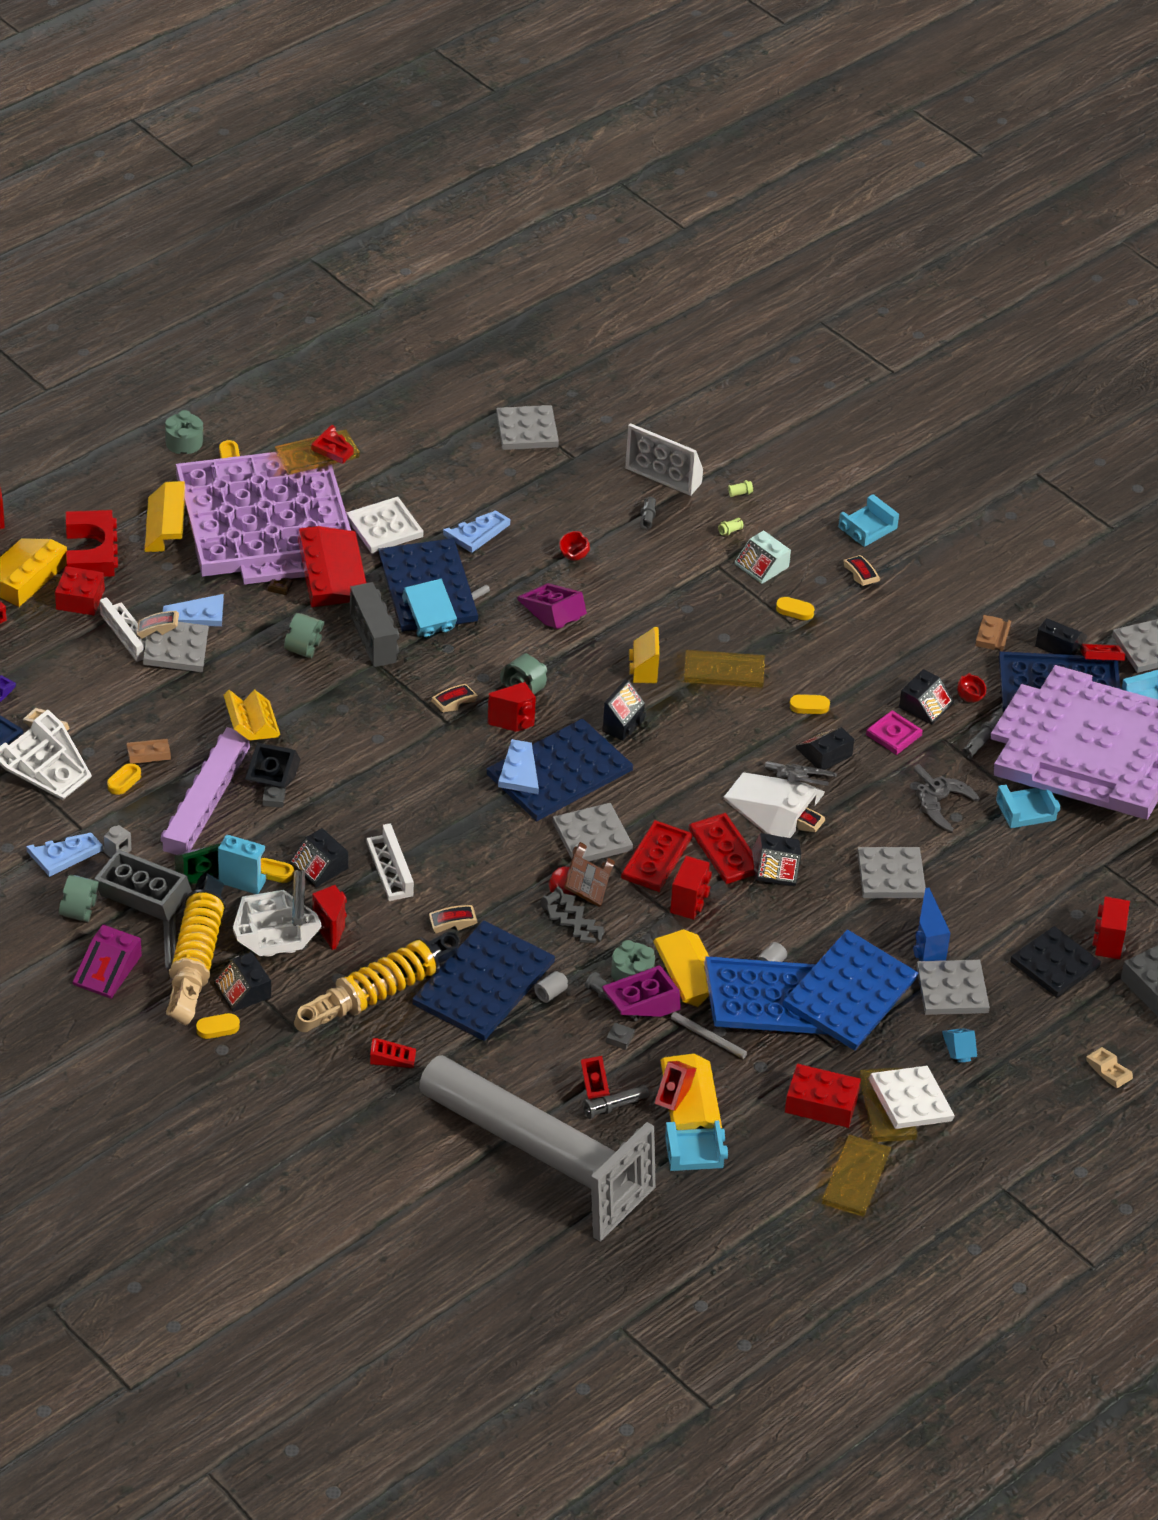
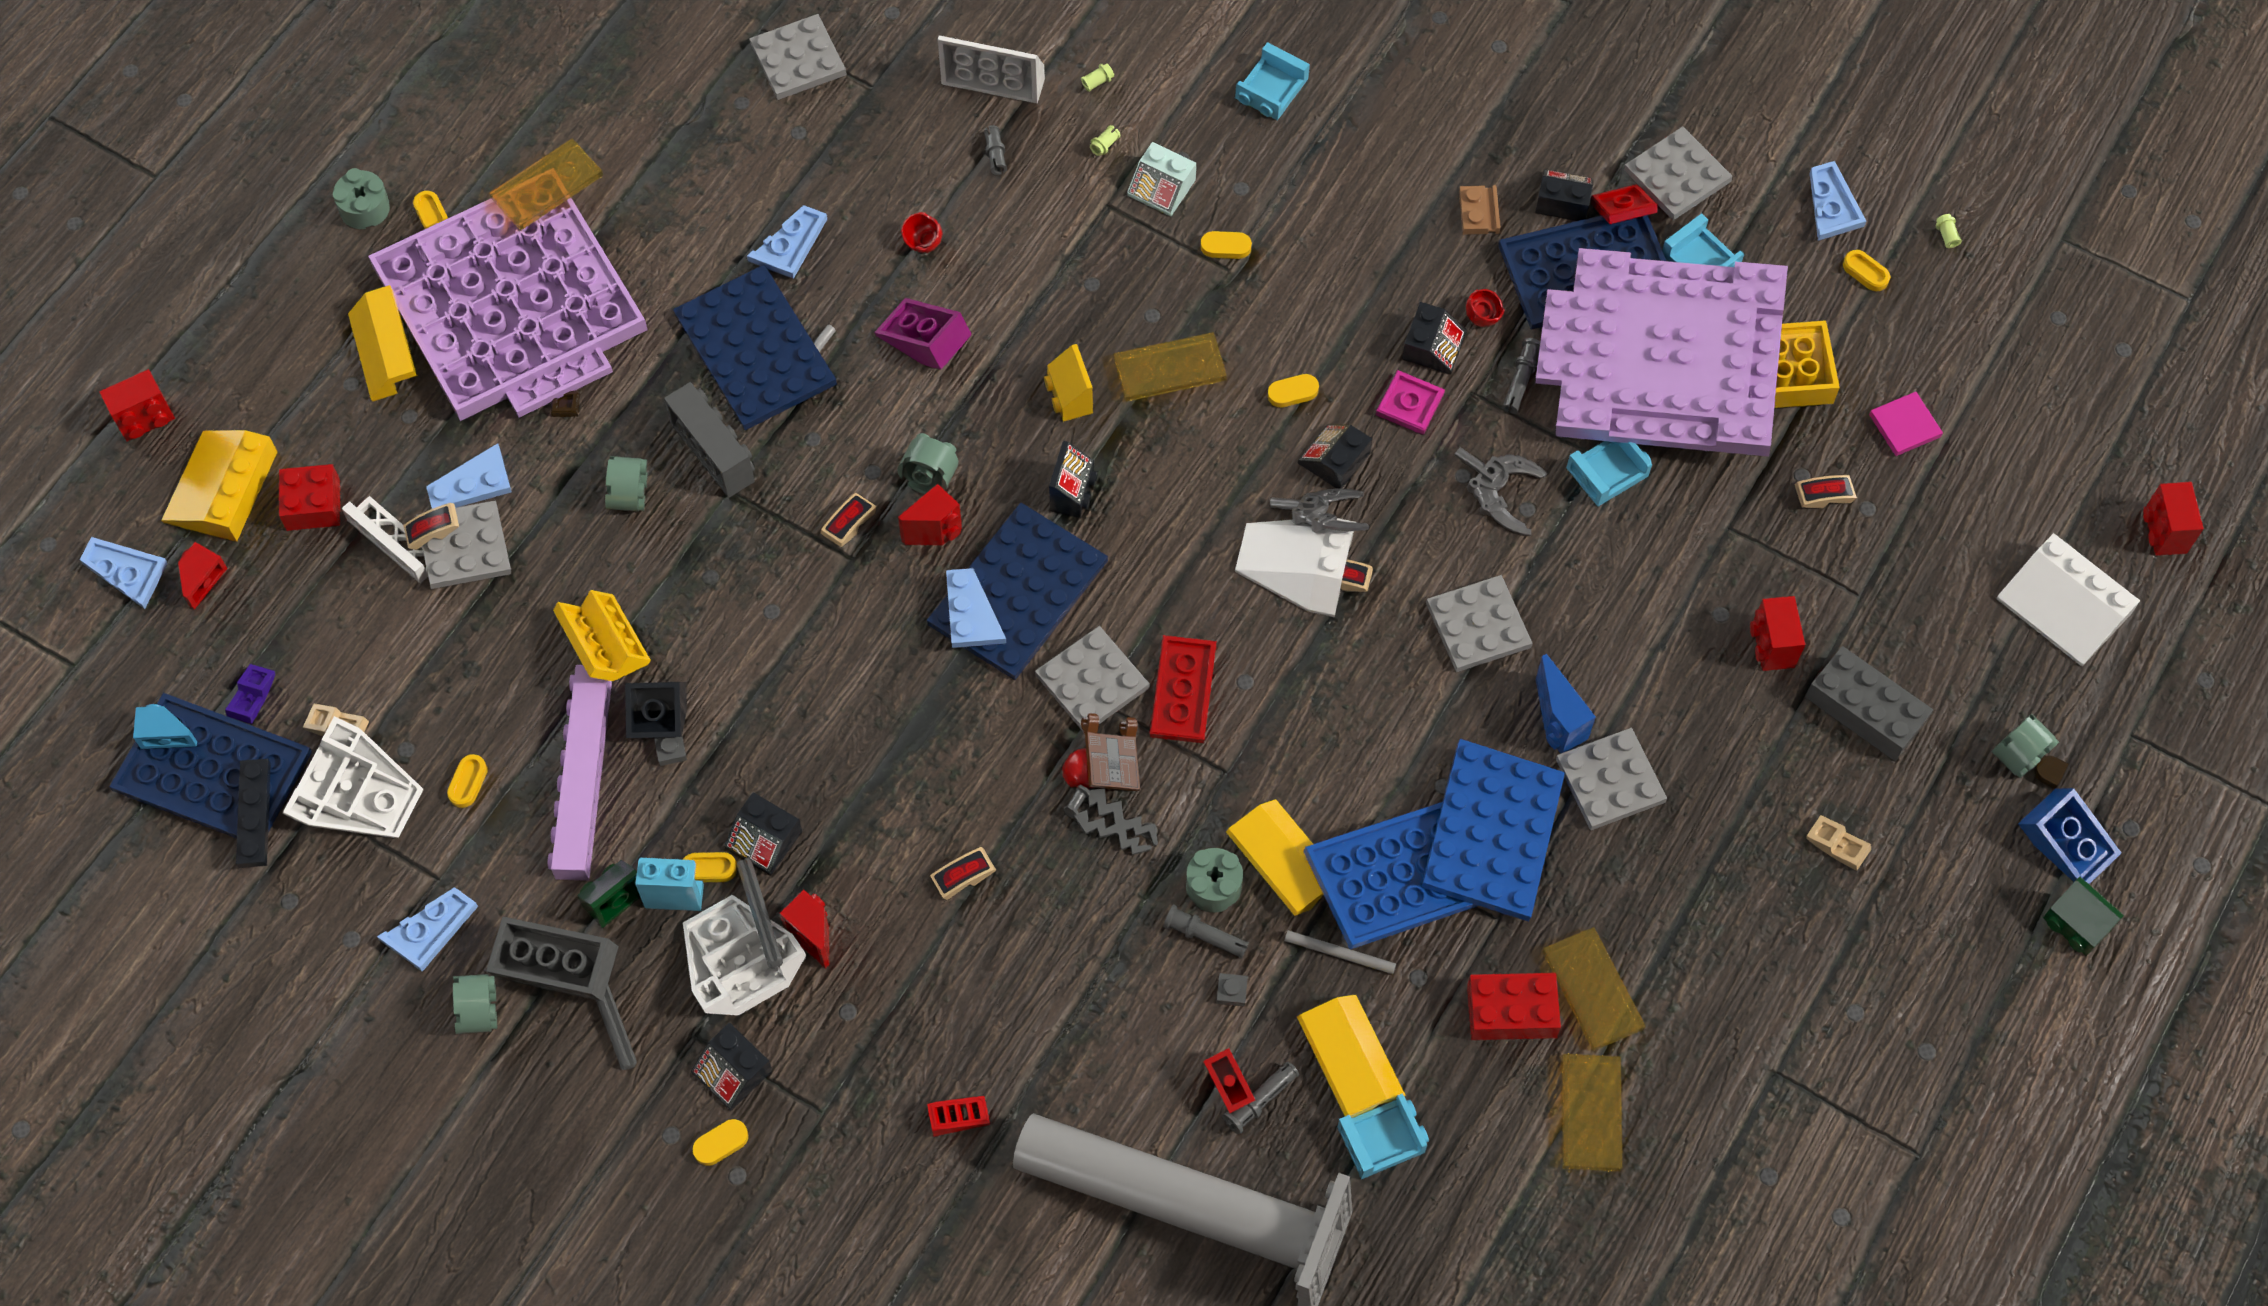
camera: 15 degrees left, 20 degrees up
red arch [66,510,118,577] -> none
magenta slope [73,925,142,999] -> none
light grey brick [102,825,132,858] -> none
medium nougat plate [127,739,171,764] -> none
piece [166,872,226,1026] -> none
piece [294,932,460,1032] -> none
red slope [298,526,366,607] -> none
red wing [311,425,354,464] -> none
white plate [346,497,423,553] -> none
white fence [366,823,414,901] -> none
medium azure panel [402,579,457,637] -> none
dark blue plate [412,920,555,1041] -> none
light grey brick [534,971,568,1003] -> none
magenta slope [602,965,680,1017] -> none
red slope [655,1061,697,1111] -> none
red brick [670,856,712,920] -> none
red tile [689,813,755,884] -> none
slope [752,833,801,886] -> none
light grey brick [756,942,787,962] -> none
slope [844,555,880,586] -> none
white plate [868,1066,955,1129] -> none
dark azure slope [943,1028,977,1062] -> none
black plate [1010,926,1101,998] -> none

